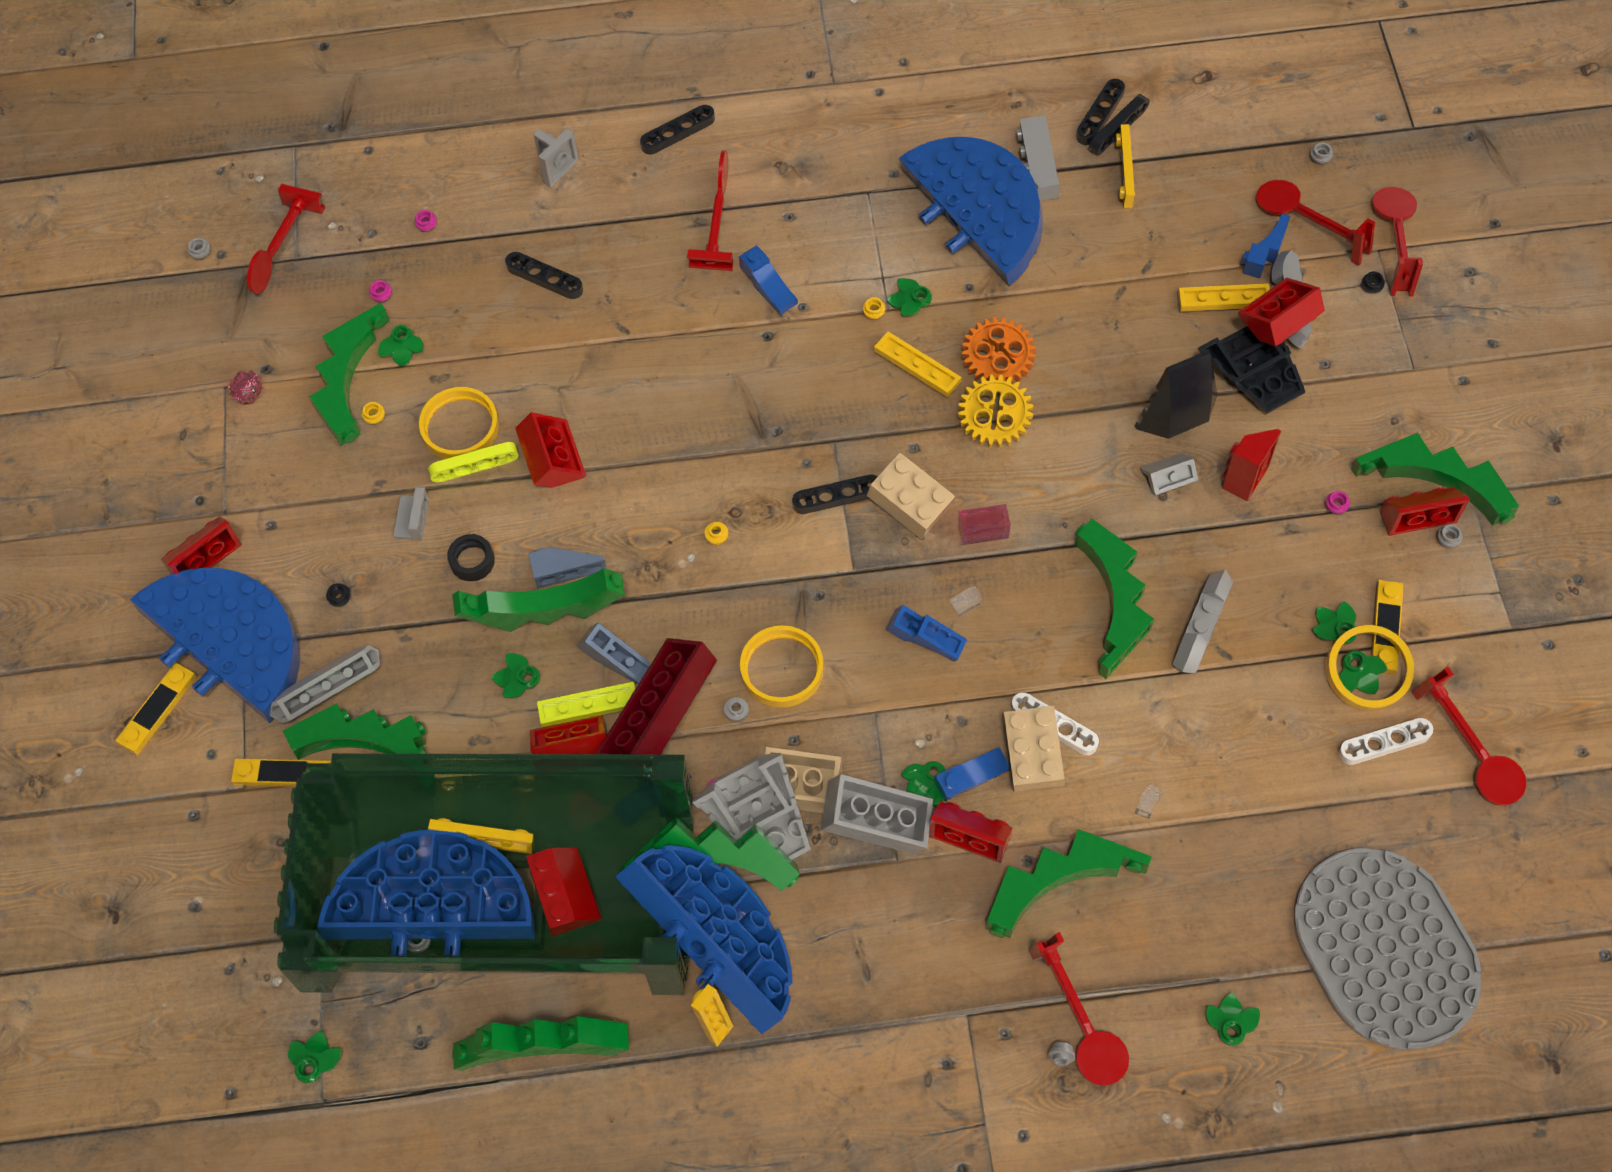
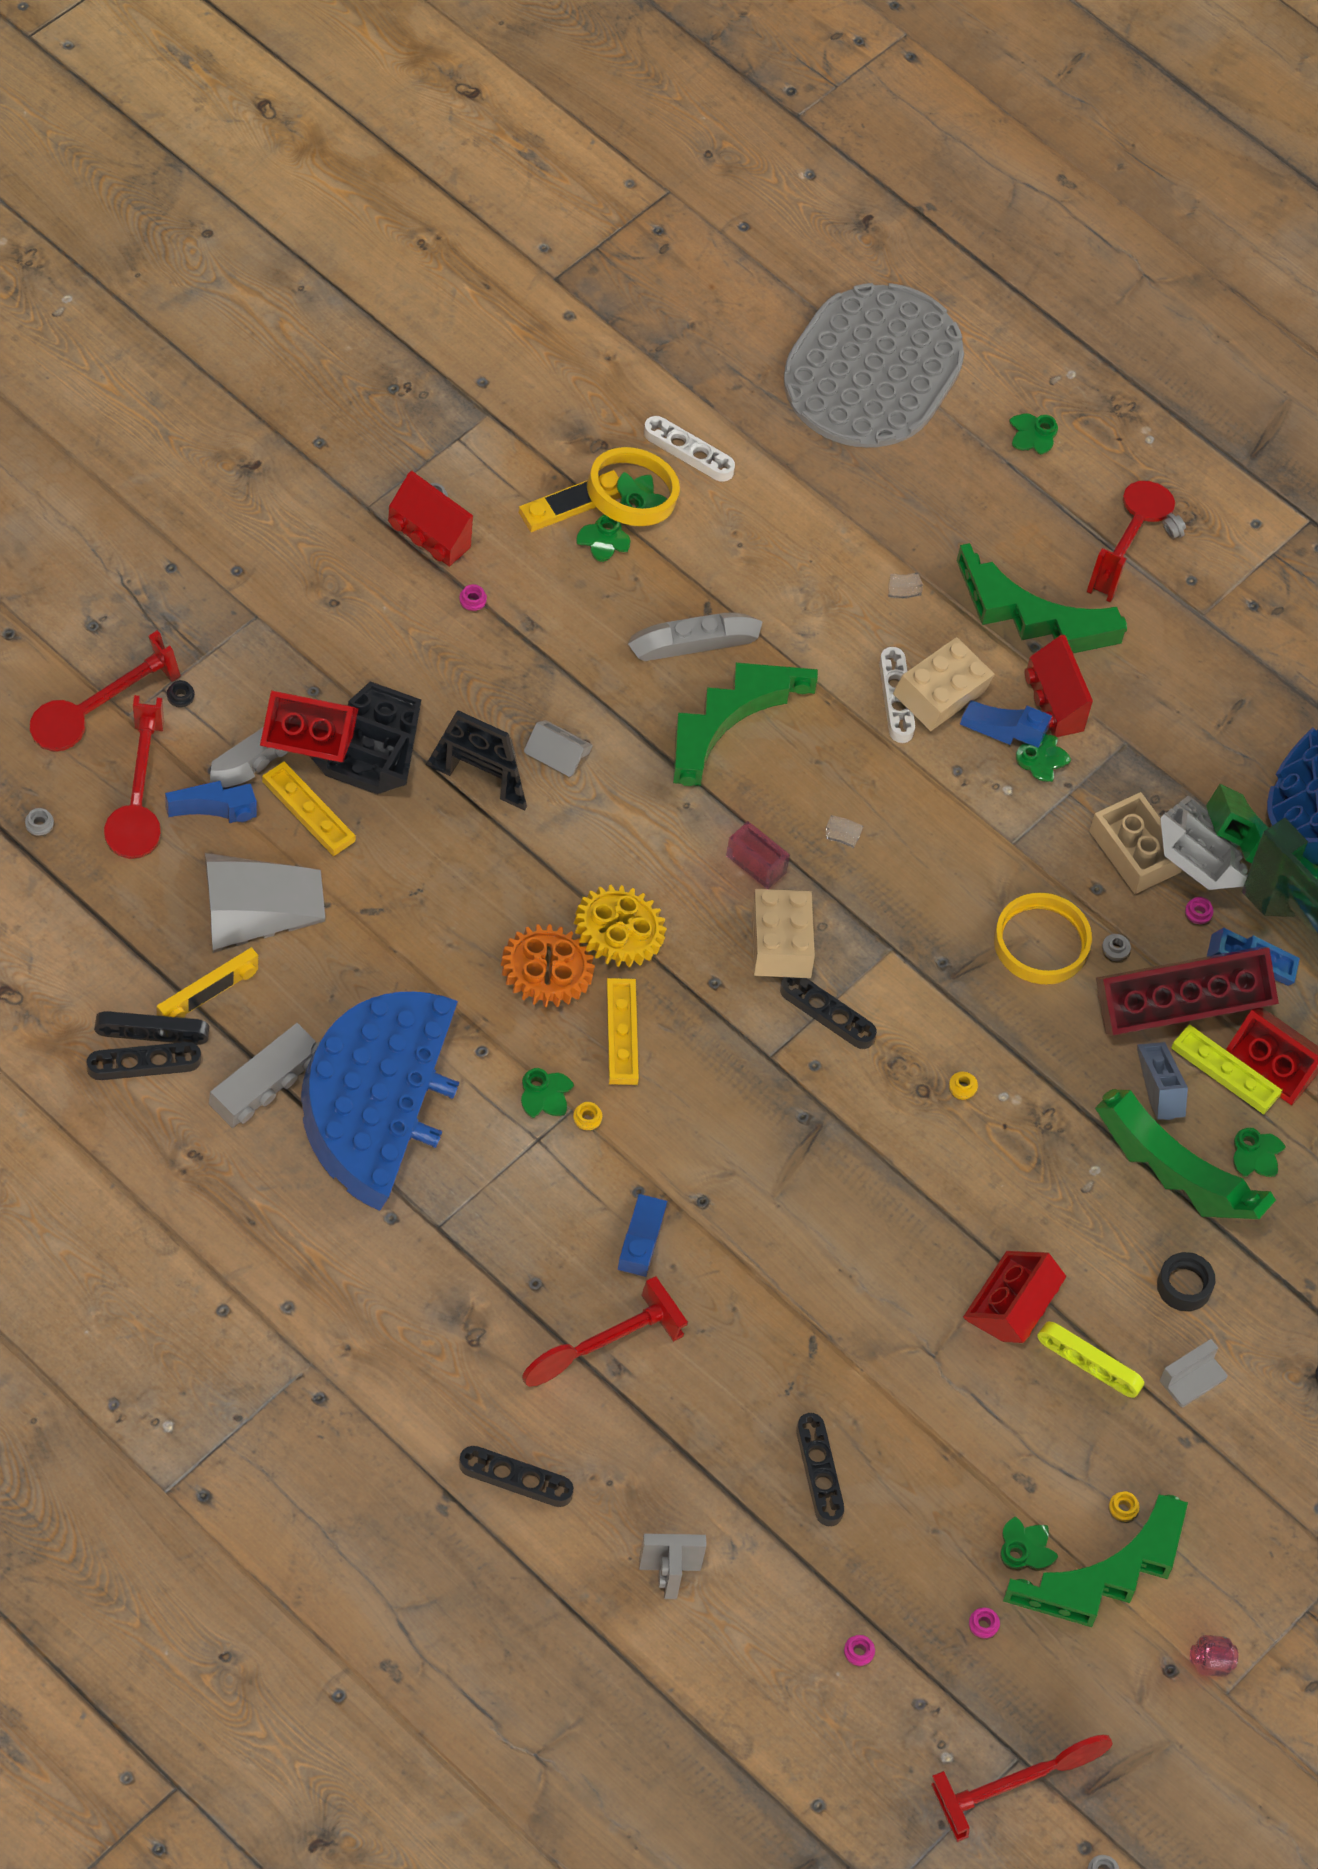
camera: 140 degrees left, 5 degrees down
yellow piece [419,387,499,459] -> none
sand blue slope [528,548,607,589] -> none
light grey brick [821,774,933,854] -> none
blue slope [886,605,967,662] -> none
red slope [1222,429,1281,501] -> none
green arch [1351,432,1519,526] -> none
red piece [1412,667,1526,806] -> none
none -> light grey wedge [205,853,325,953]

